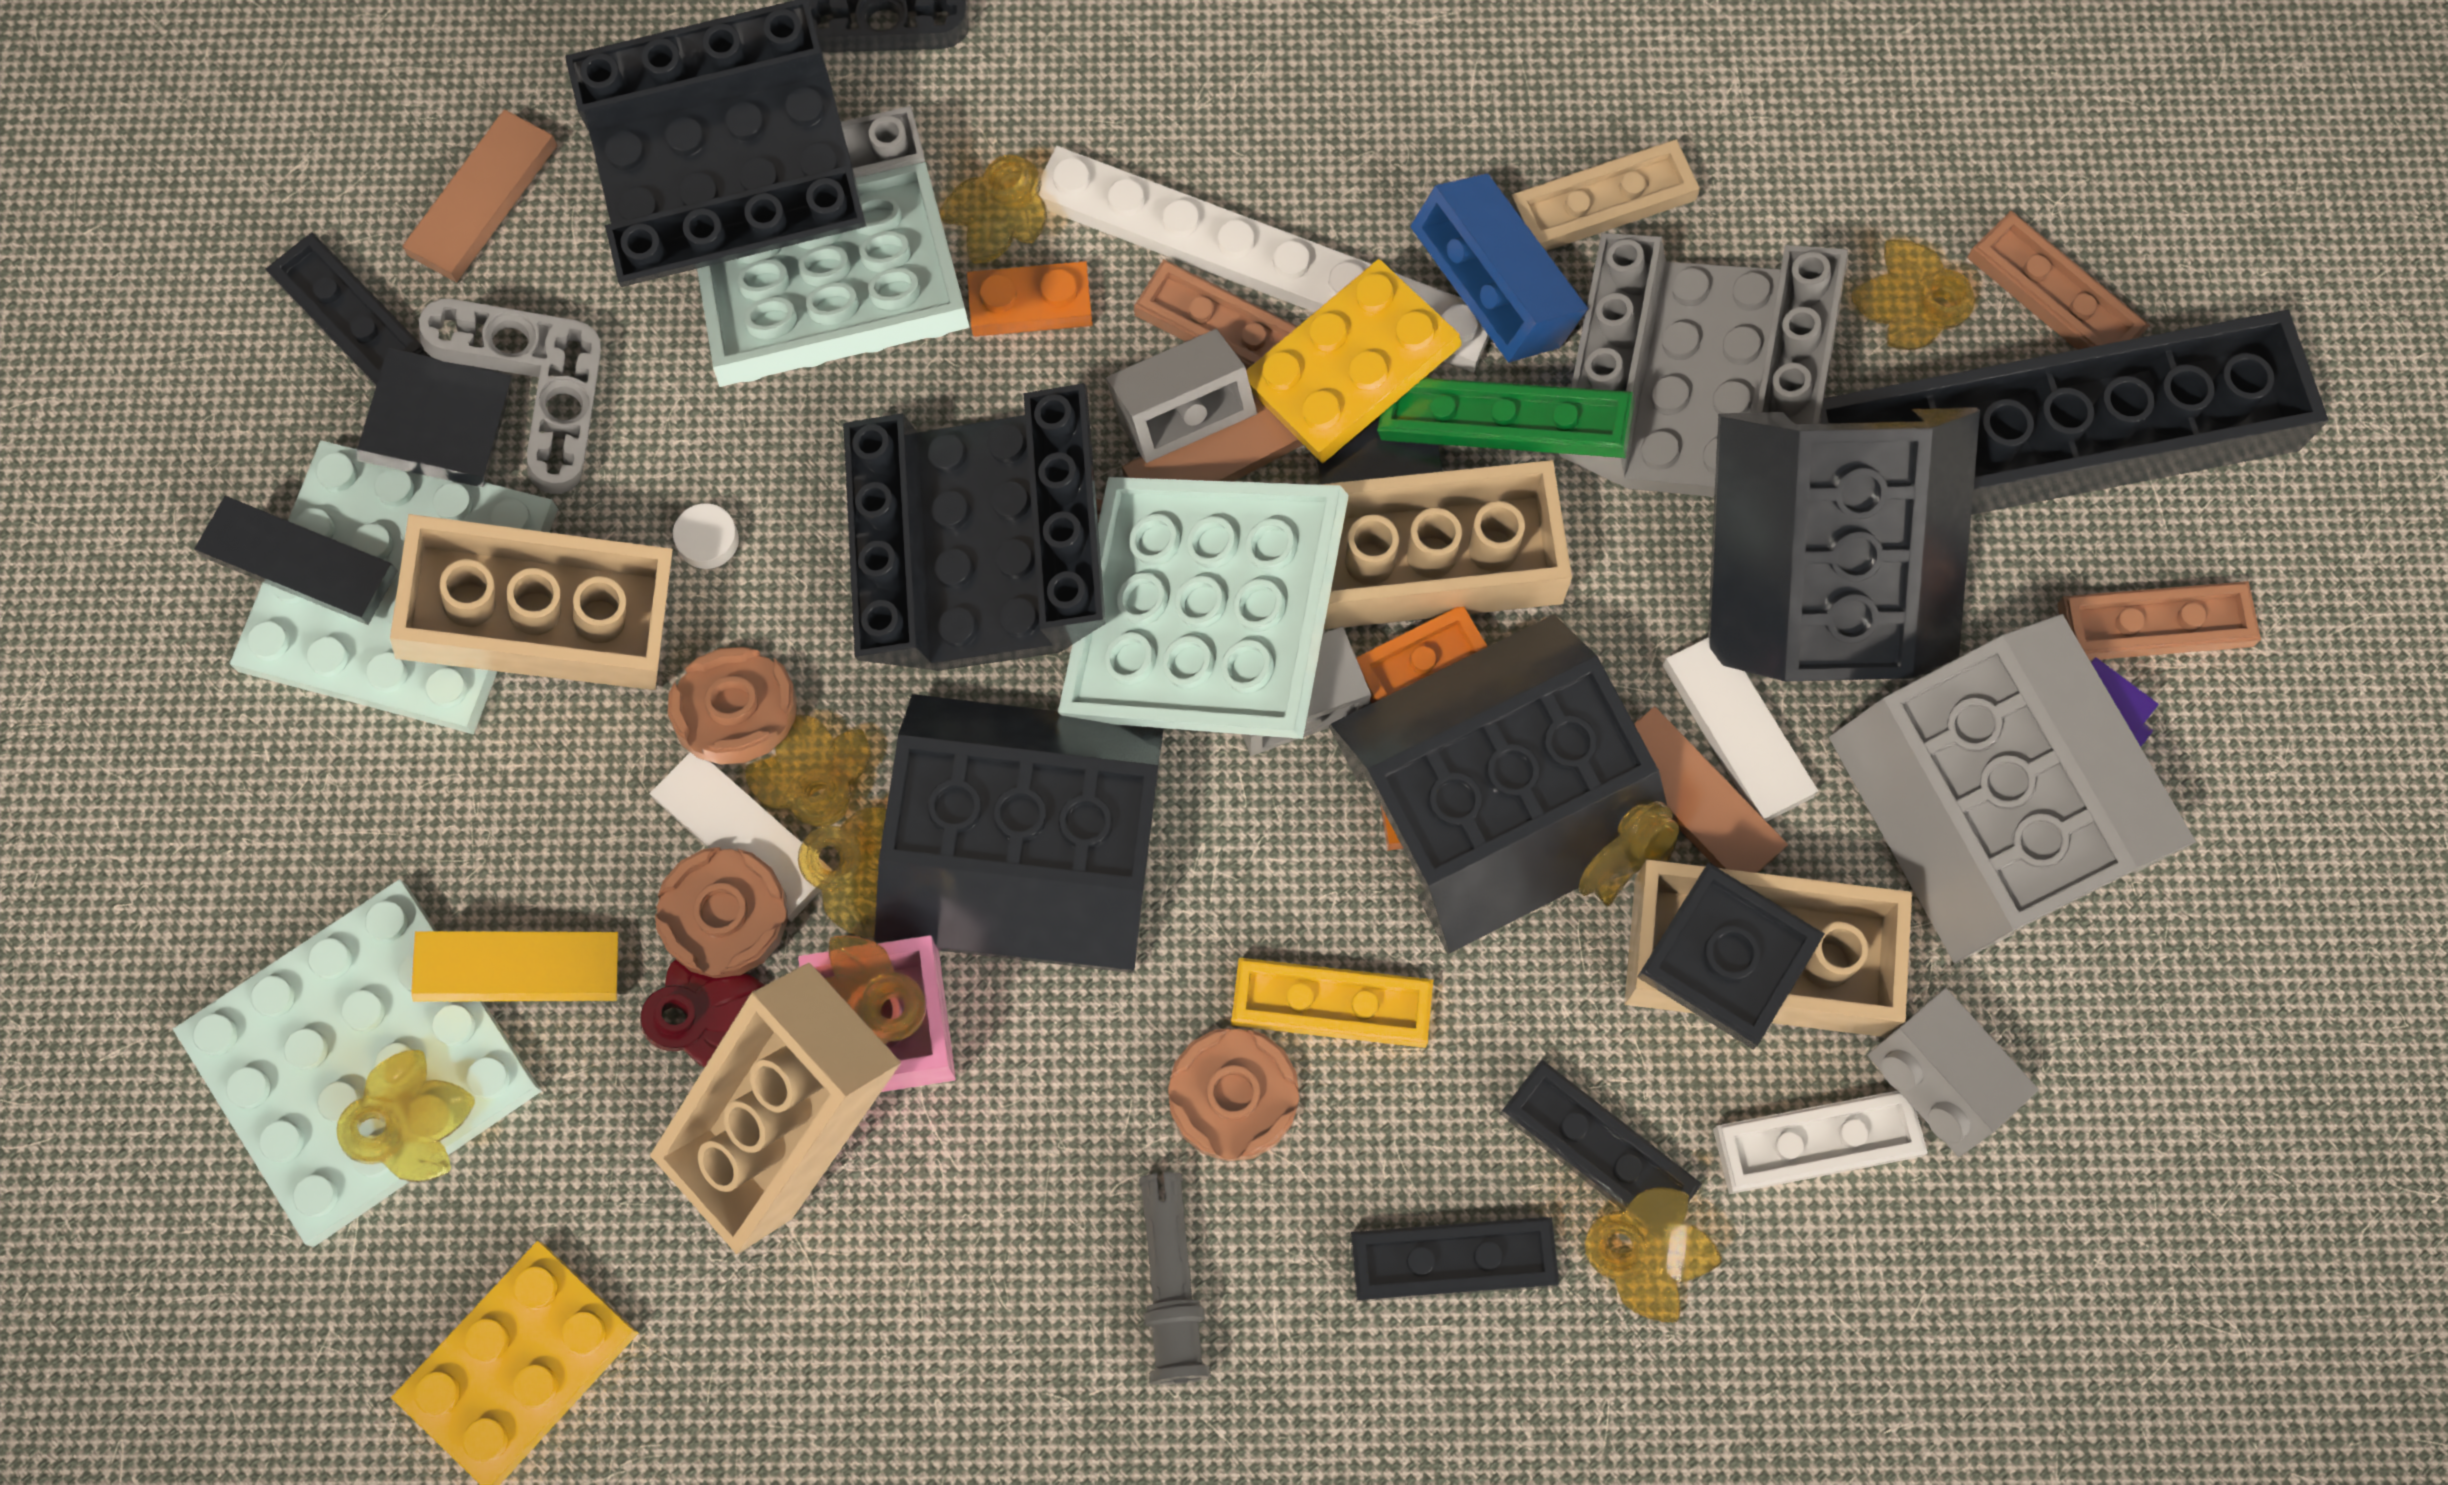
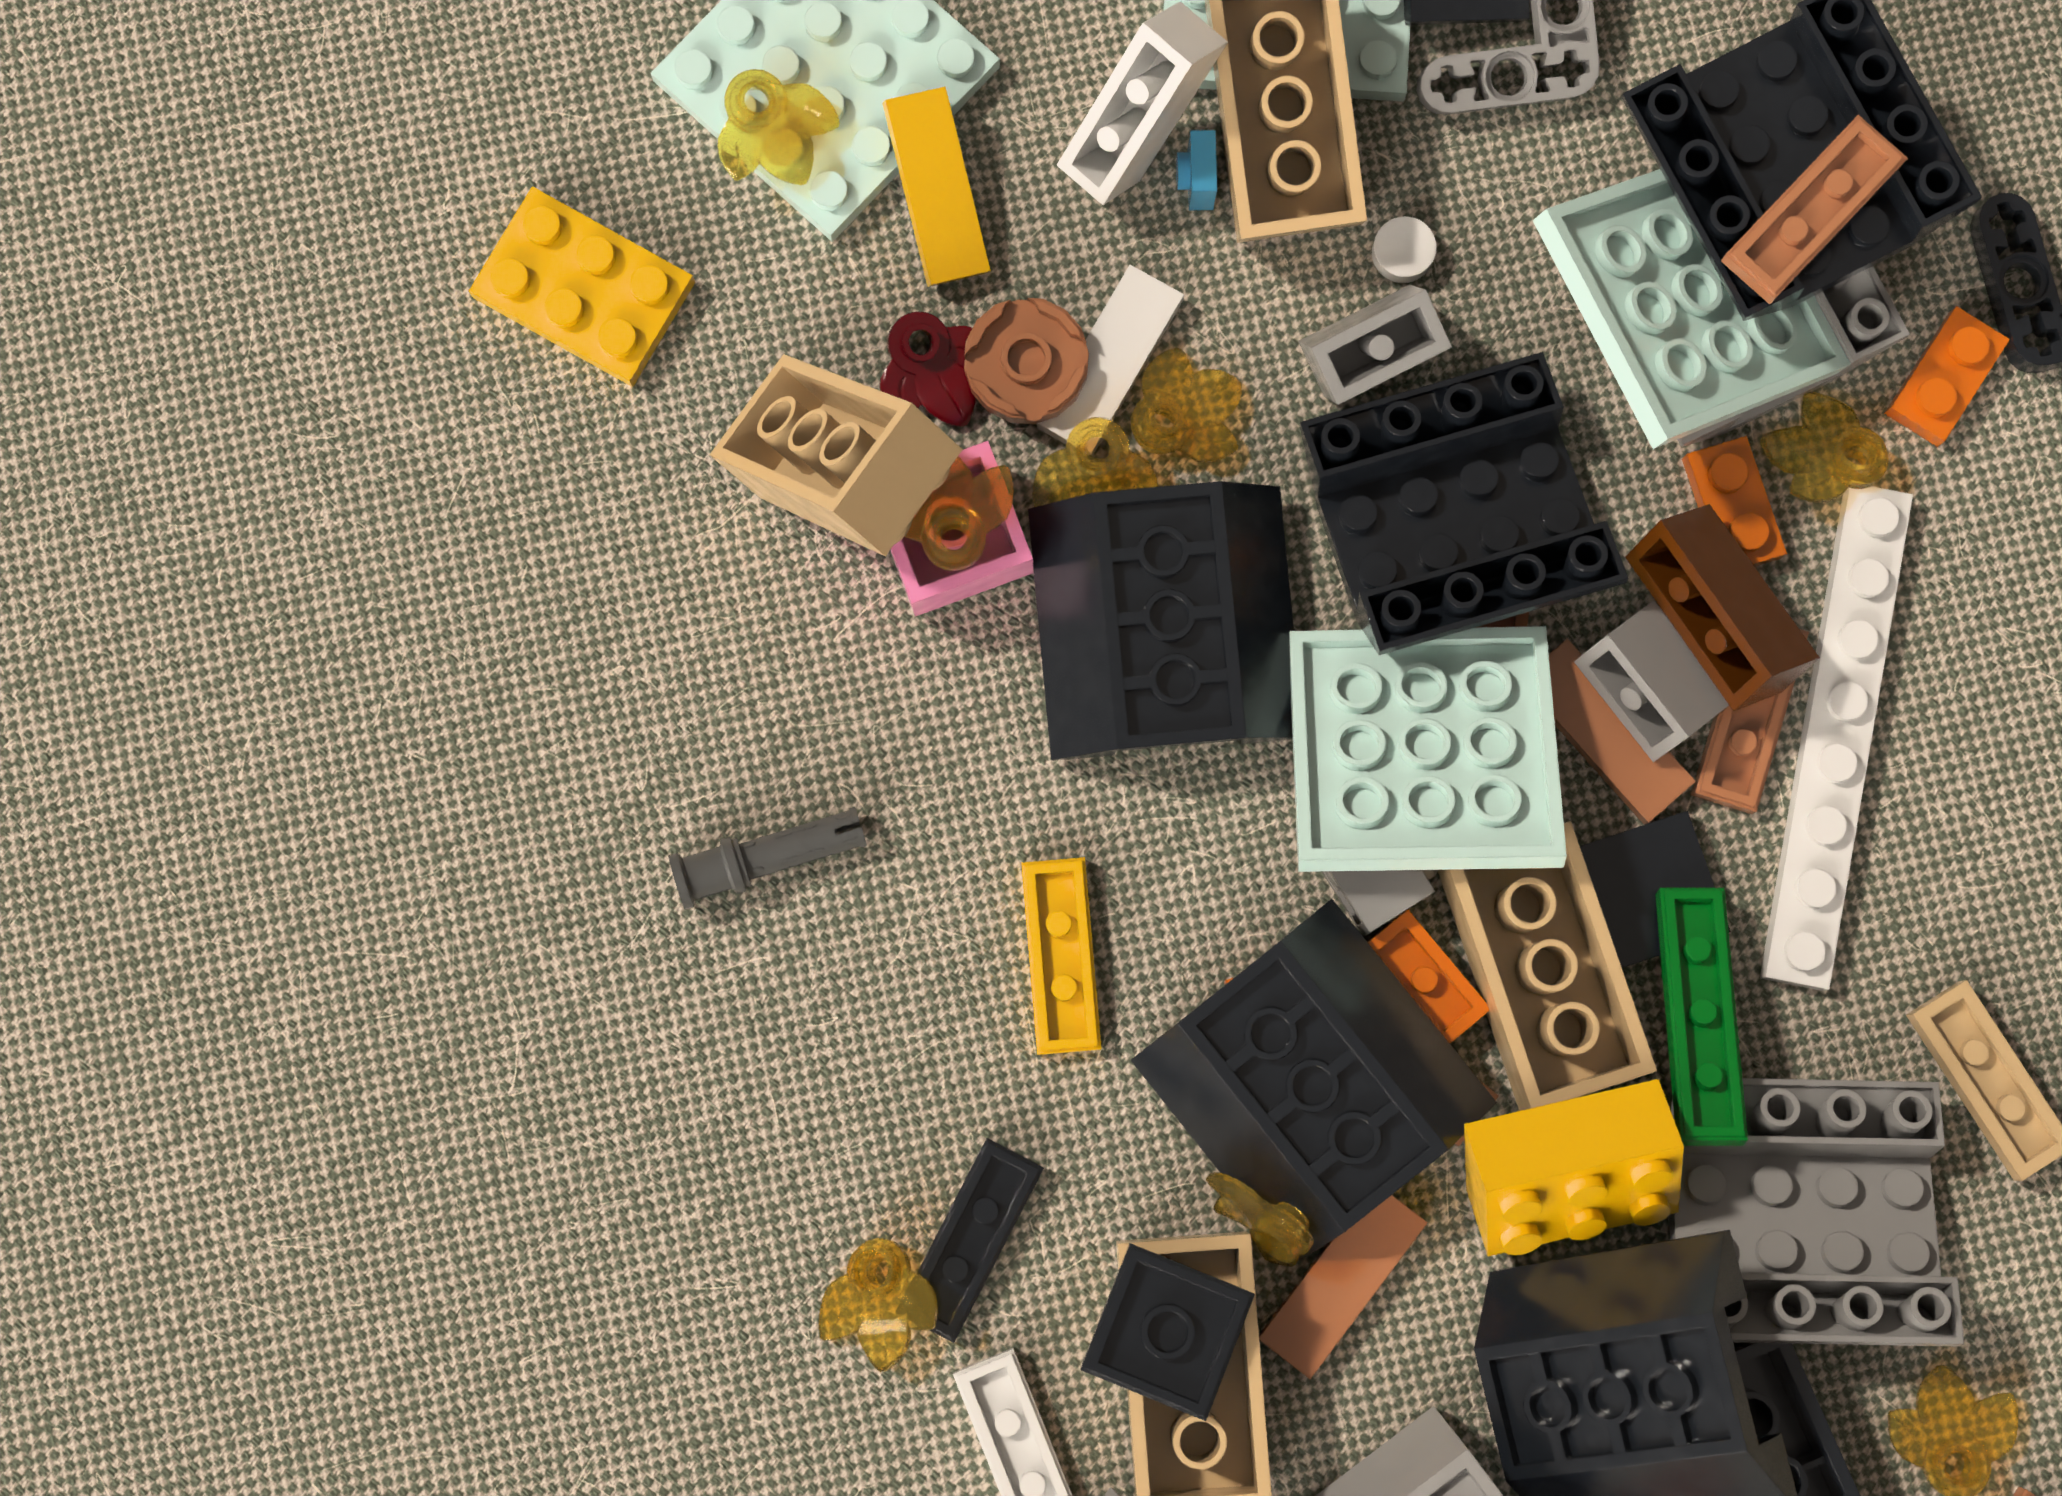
camera: 80 degrees right, 10 degrees up
nougat tile [668,647,797,765] -> none
nougat tile [1168,1028,1299,1162] -> none
yellow plate [1246,259,1462,464] -> none
black tile [1350,1217,1559,1302] -> none
blue brick [1410,173,1588,363] -> none
white tile [1663,637,1818,822] -> none
none -> white brick [1057,1,1228,205]
none -> dark azure plate [1176,130,1217,211]
none -> light grey brick [1298,285,1452,405]
none -> yellow brick [1464,1079,1684,1257]
none -> reddish brown brick [1625,504,1820,711]
none -> nougat tile [1721,115,1908,304]
none -> orange plate [1884,306,2010,447]

